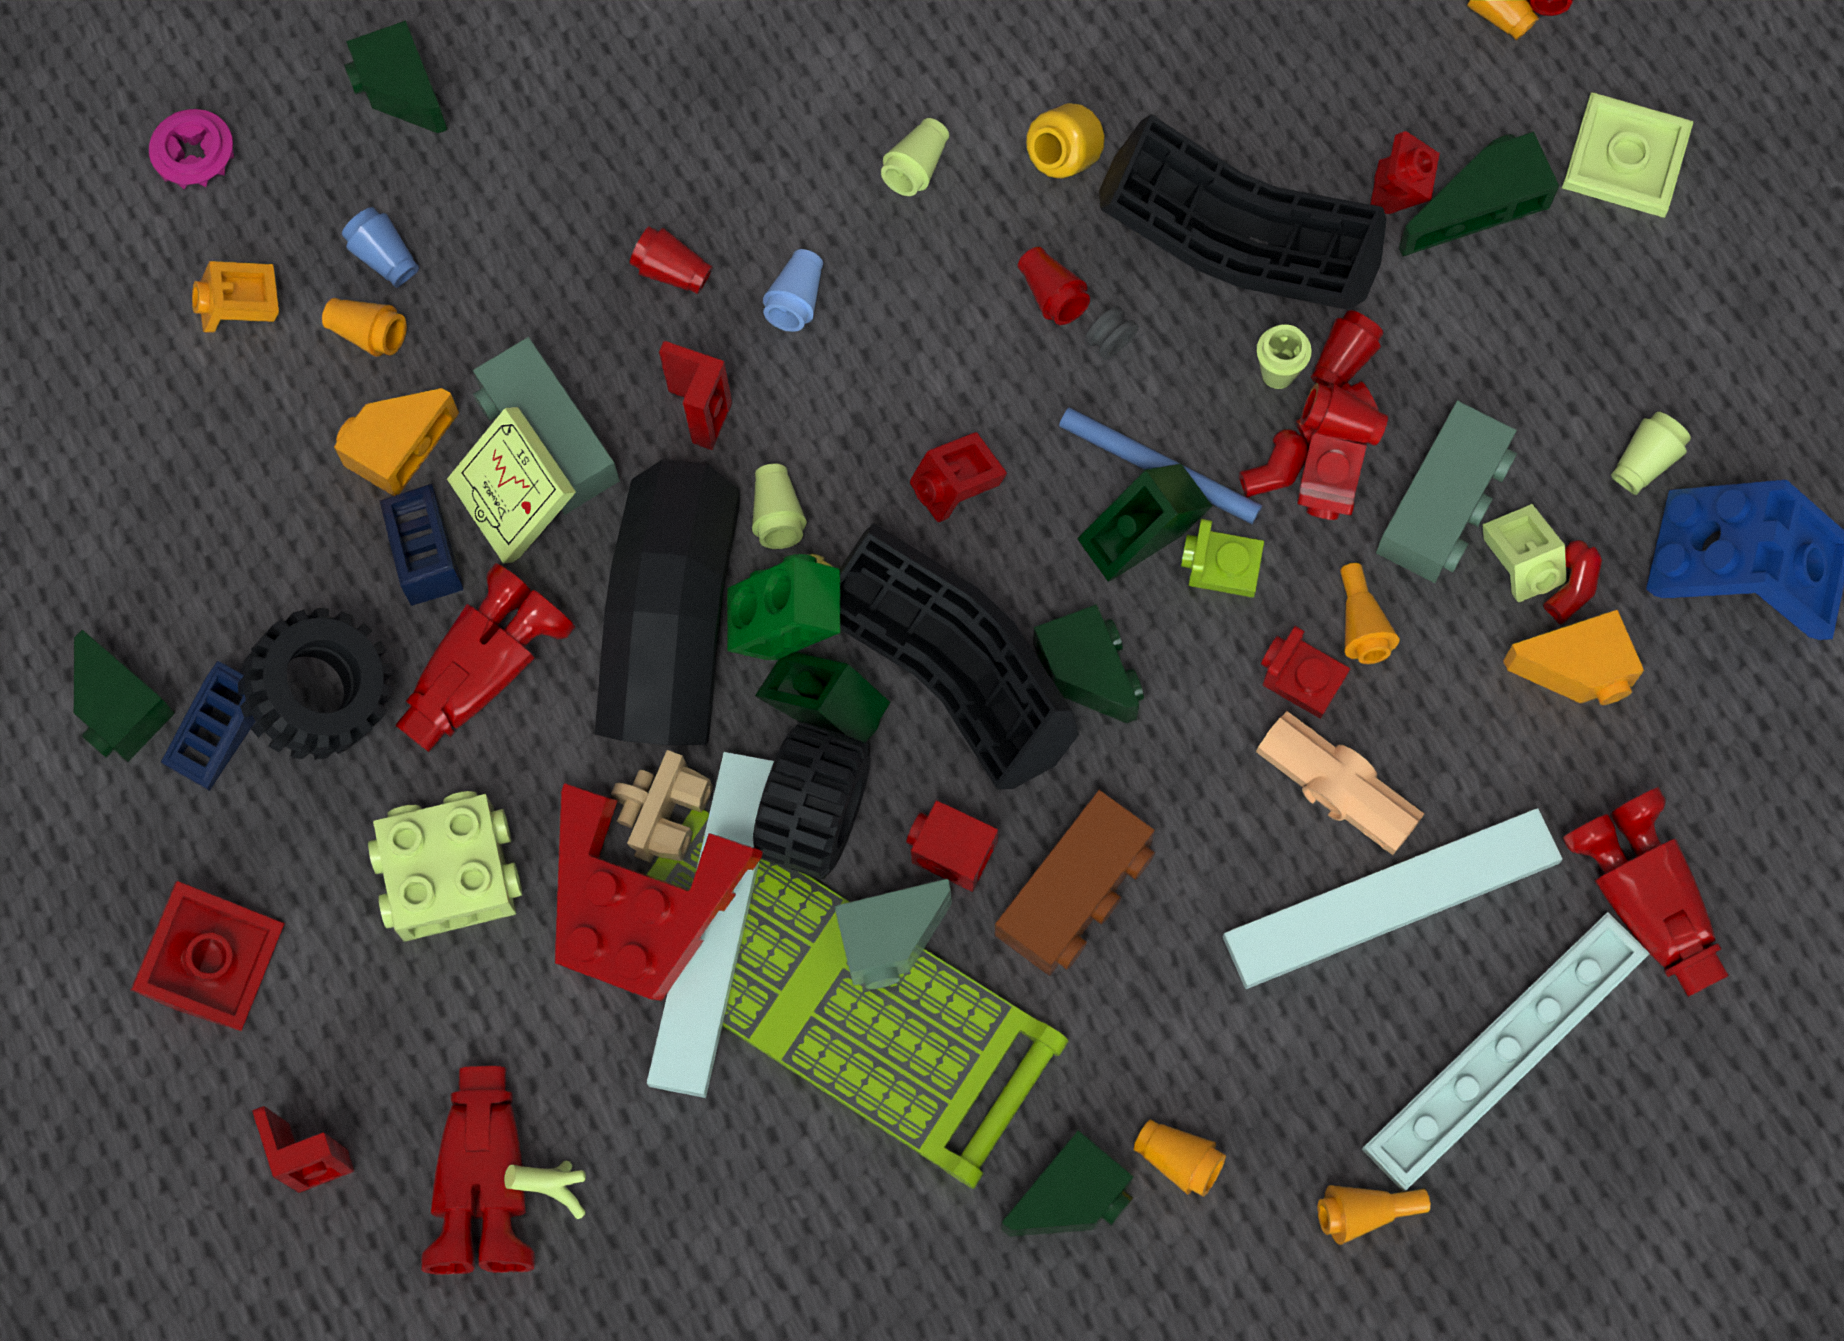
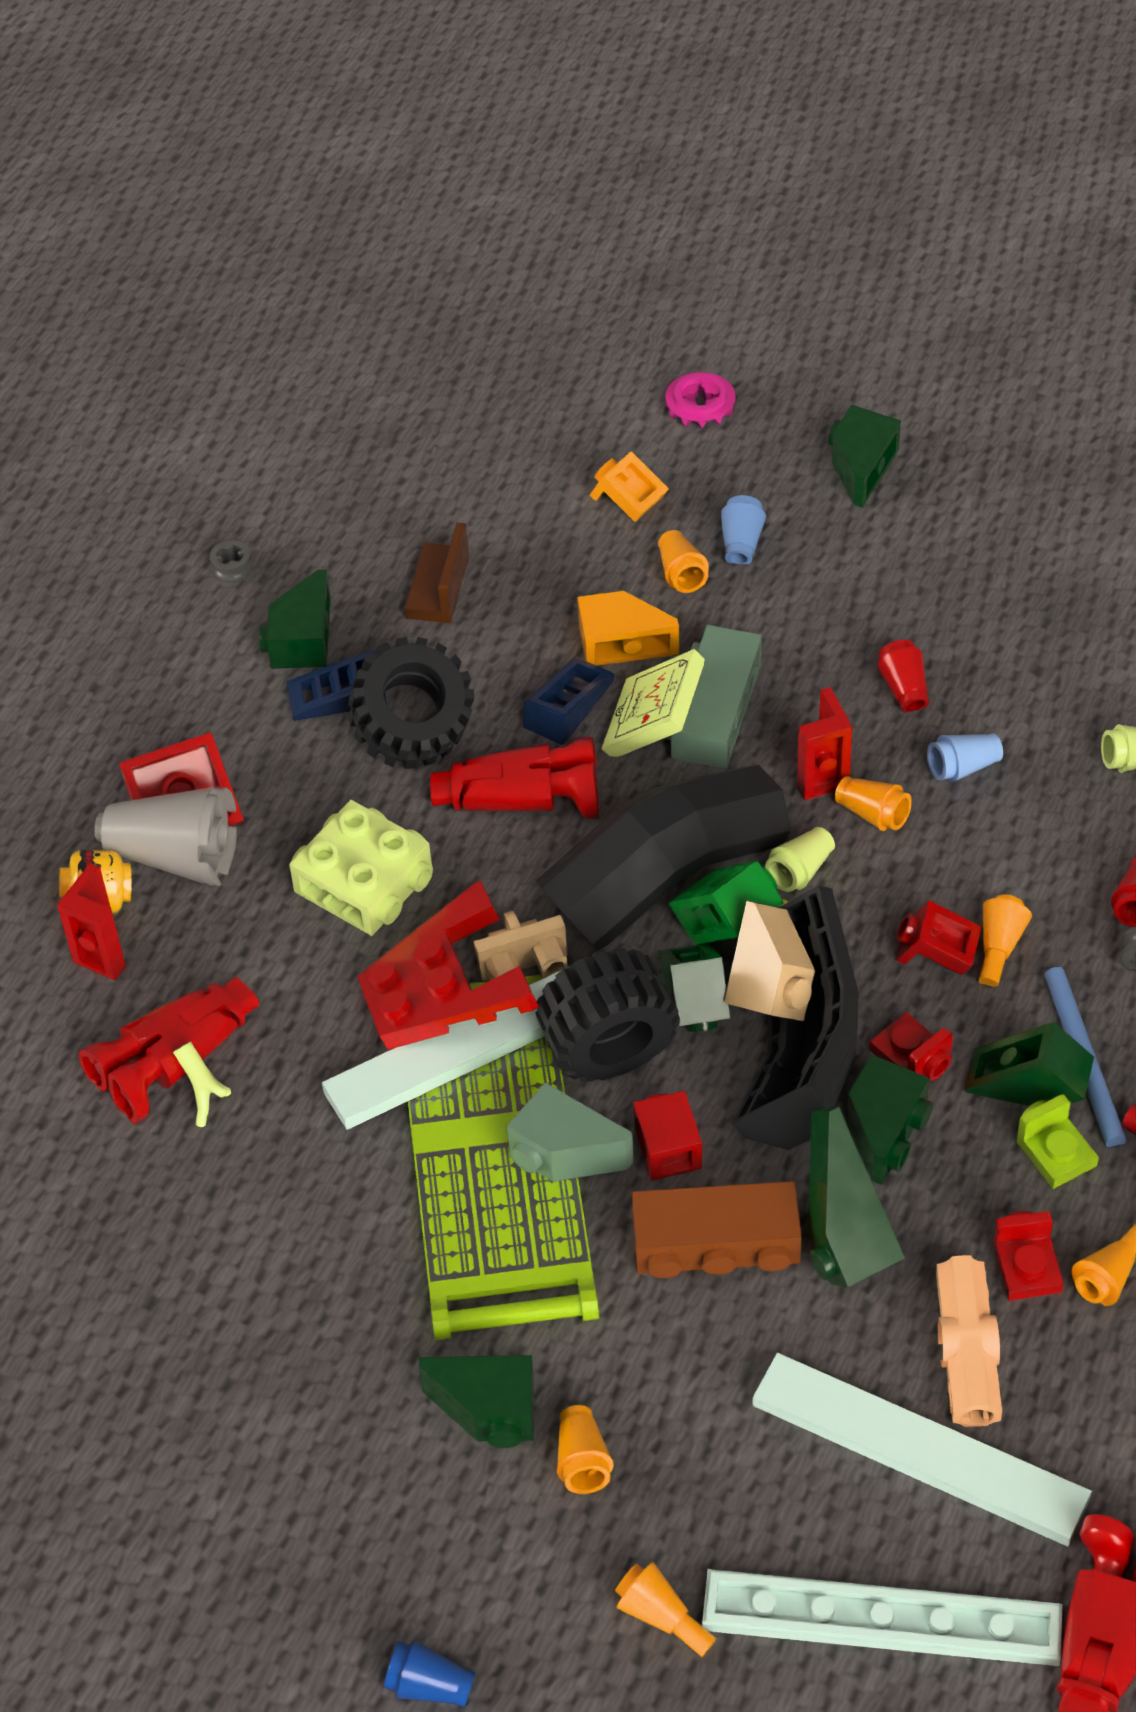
camera: 50 degrees right, 20 degrees down
none -> yellow head [59,850,131,914]
none -> light grey cone [95,787,237,886]
none -> reddish brown panel [405,523,469,623]
none -> tan slope [724,901,815,1021]
none -> dark green slope [808,1107,905,1287]
none -> light orange cone [835,776,912,831]
none -> red bracket [869,1012,953,1081]
none -> light orange cone [978,894,1032,987]

